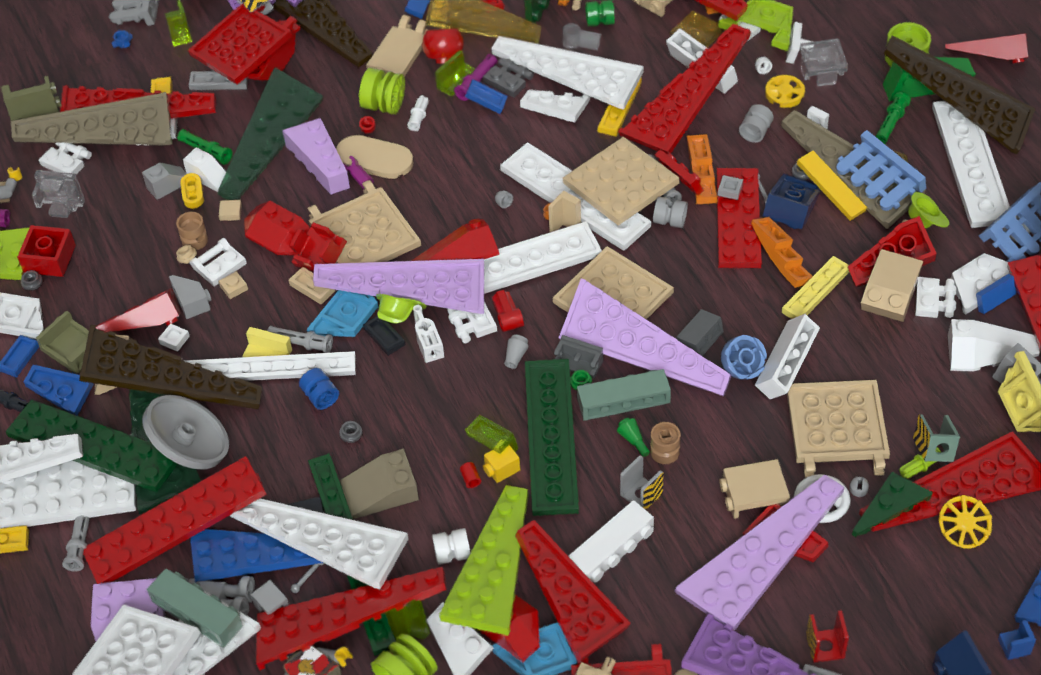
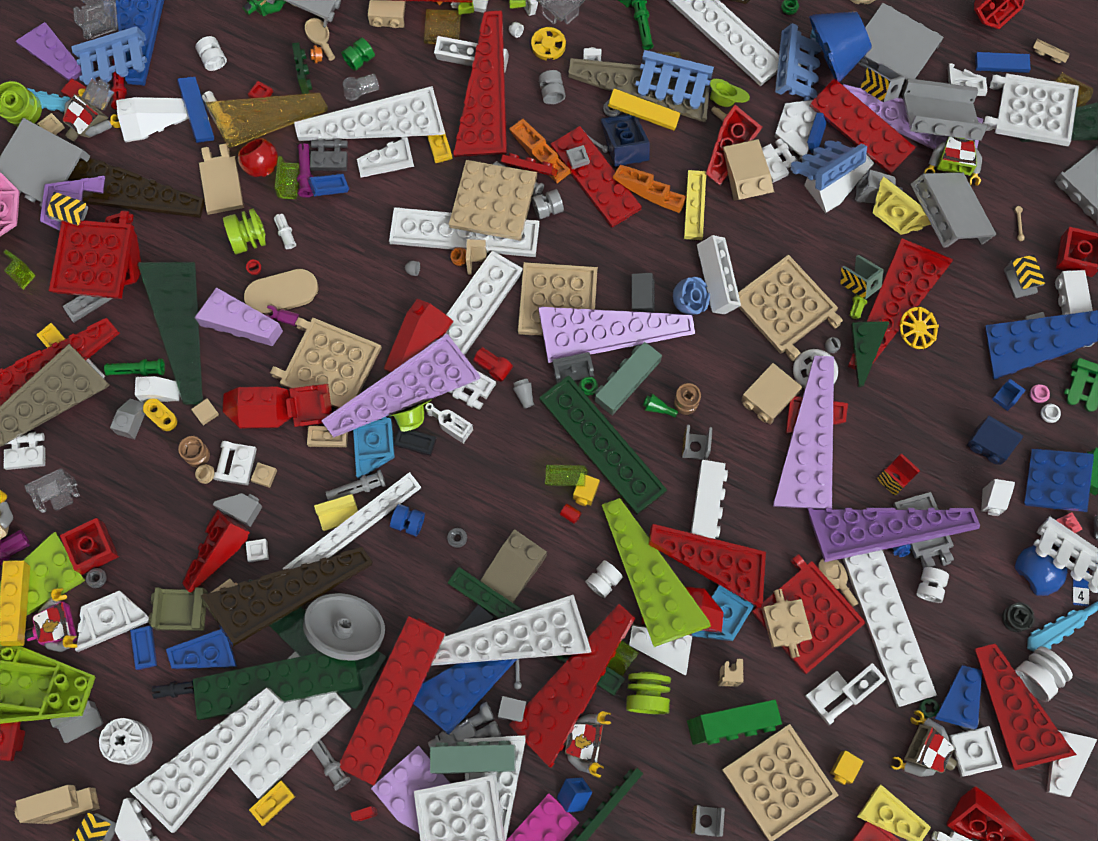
camera: 40 degrees left, 20 degrees up
none -> red tile [350,806,378,822]
none -> medium blue fence [791,141,867,191]

